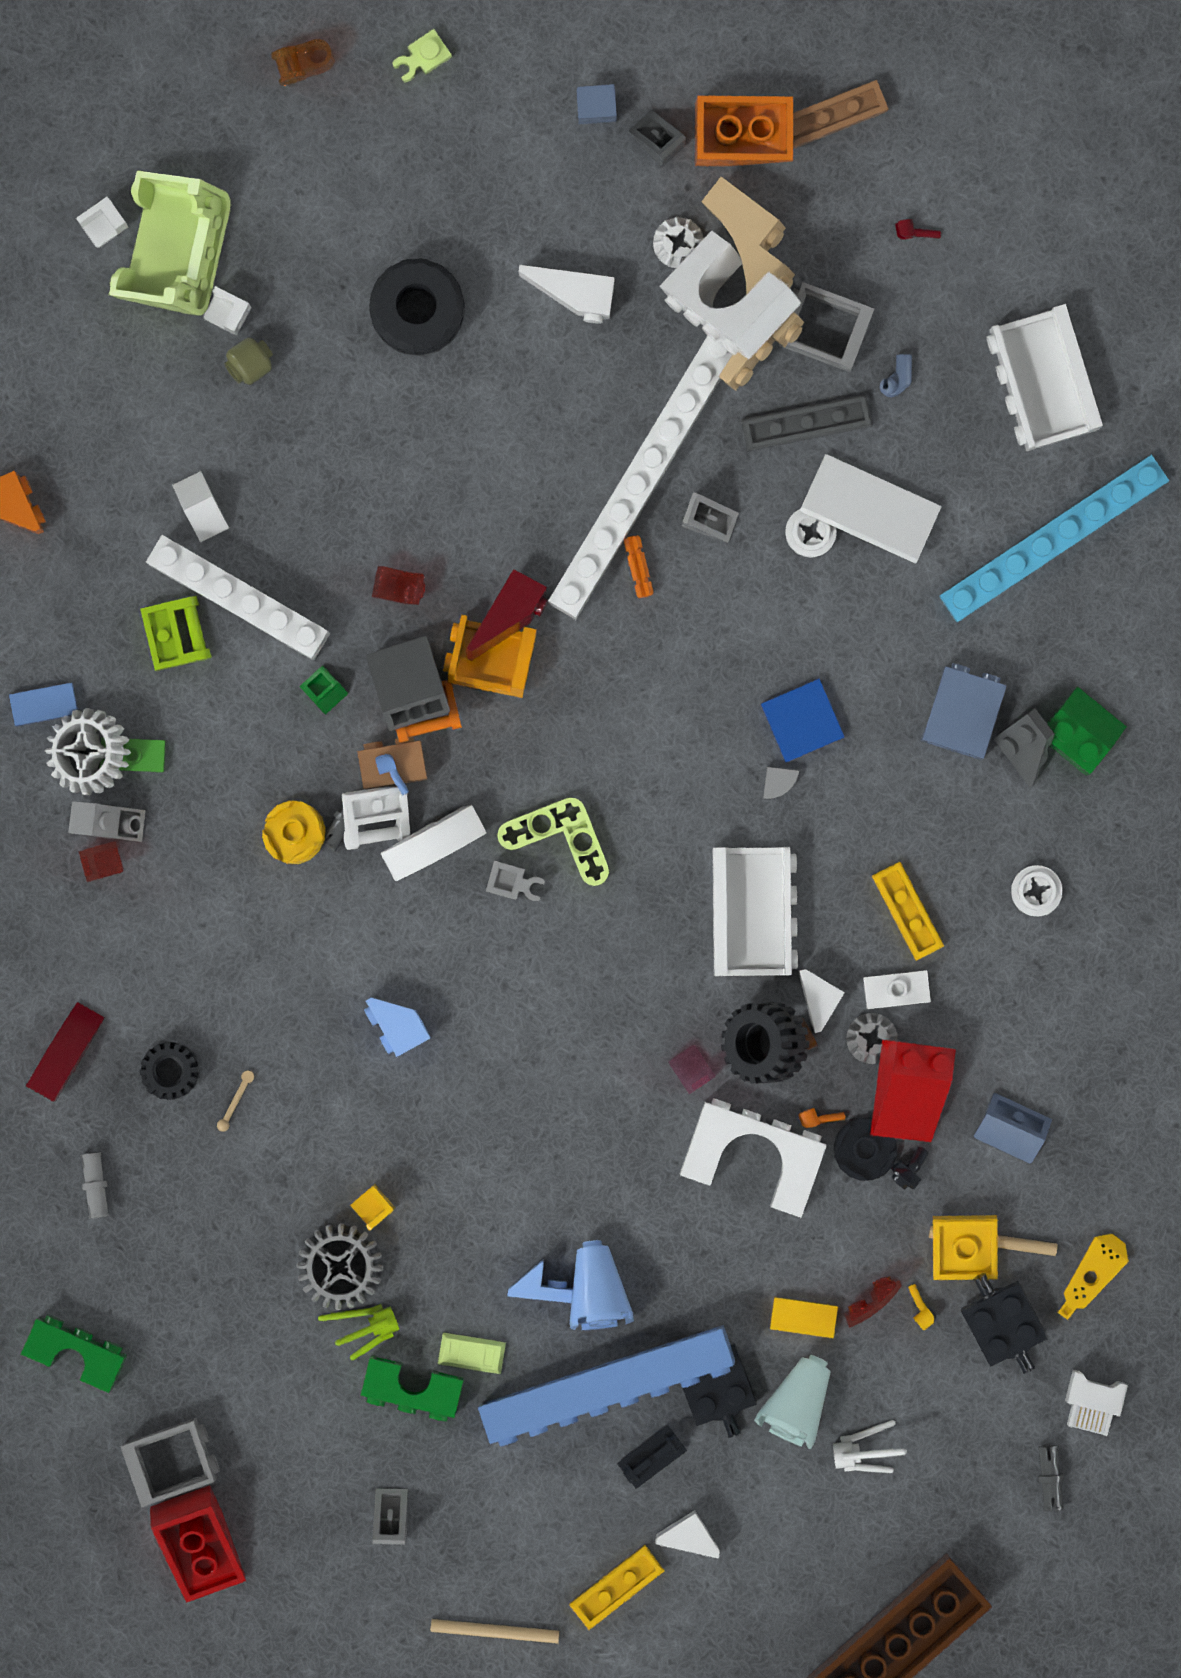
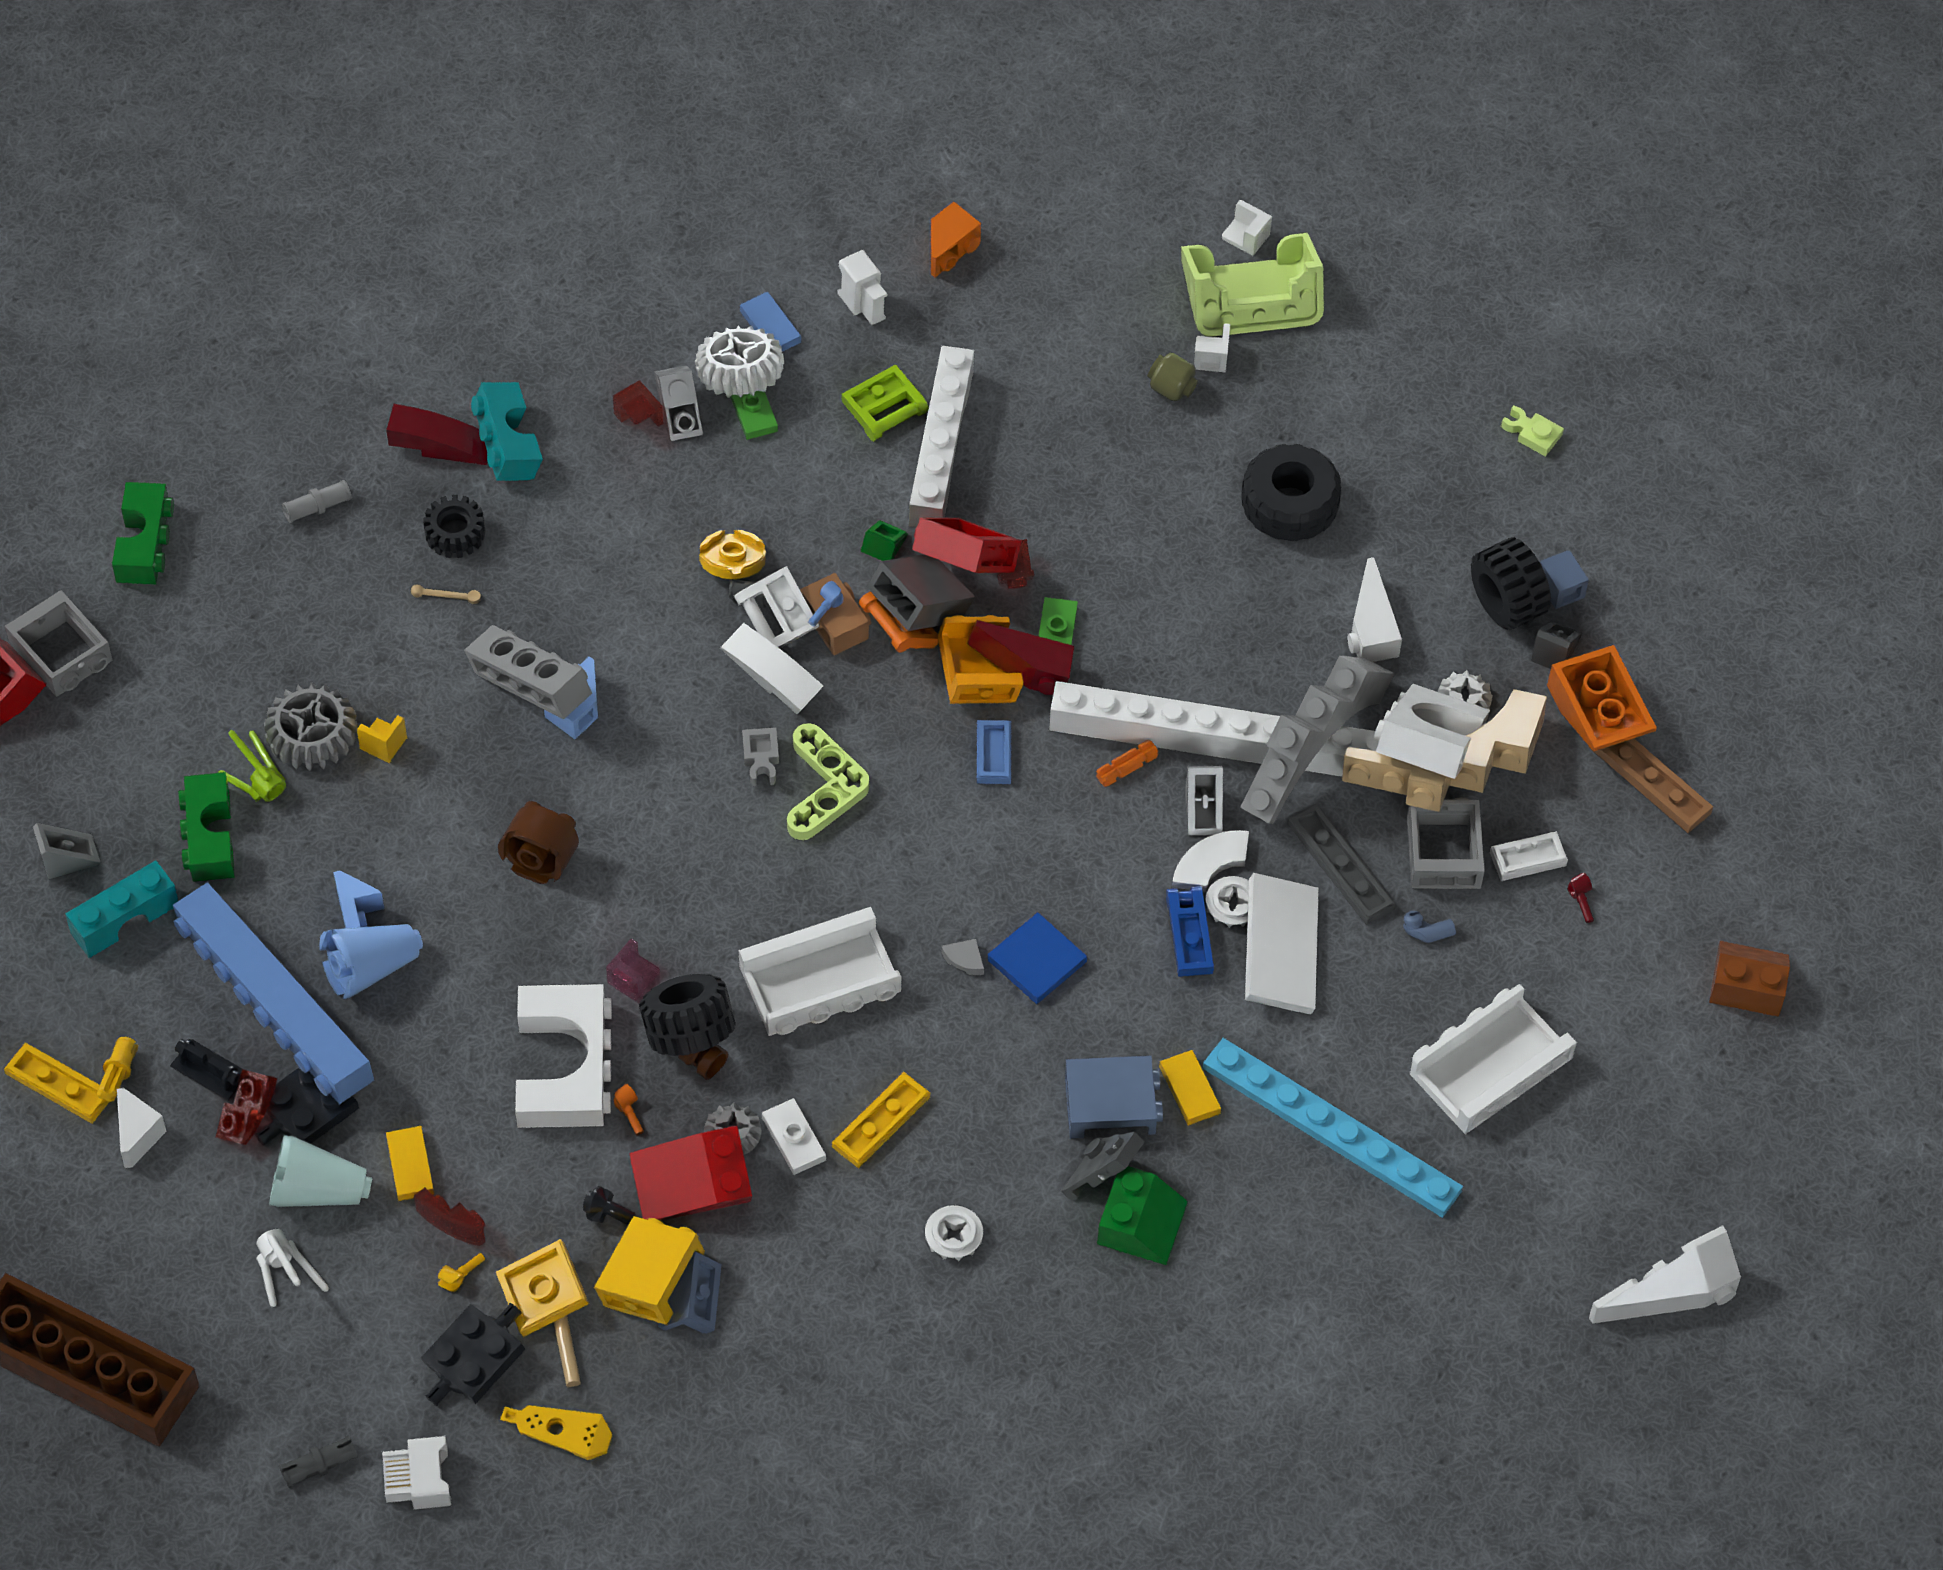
camera: 65 degrees right, 30 degrees down
white slope [173,471,229,542] -> none
clear orange piece [271,39,335,86] -> none
yellowish green tile [438,1332,506,1374] -> none
white slope [798,969,844,1033] -> none
black tile [833,1117,897,1181] -> none
none -> teal arch [65,860,178,958]
none -> yellow axle [97,1037,138,1102]
none -> clear red slope [215,1069,278,1145]
none -> light grey brick [464,625,592,719]
none -> teal arch [471,382,543,481]
none -> reddish brown brick [498,801,579,884]
none -> yellow panel [594,1216,705,1325]
none -> white piece [837,250,887,325]
none -> red window [912,517,1022,573]
none -> medium blue tile [977,720,1011,784]
none -> bright green plate [1039,597,1078,645]
none -> yellow tile [1159,1050,1221,1125]
none -> blue plate [1166,886,1214,977]
none -> white tile [1172,830,1249,892]
none -> light grey arch [1240,655,1394,824]
none -> black tyre [1471,537,1551,630]
none -> white plate [1490,831,1568,881]
none -> dark orange slope [1709,941,1790,1017]

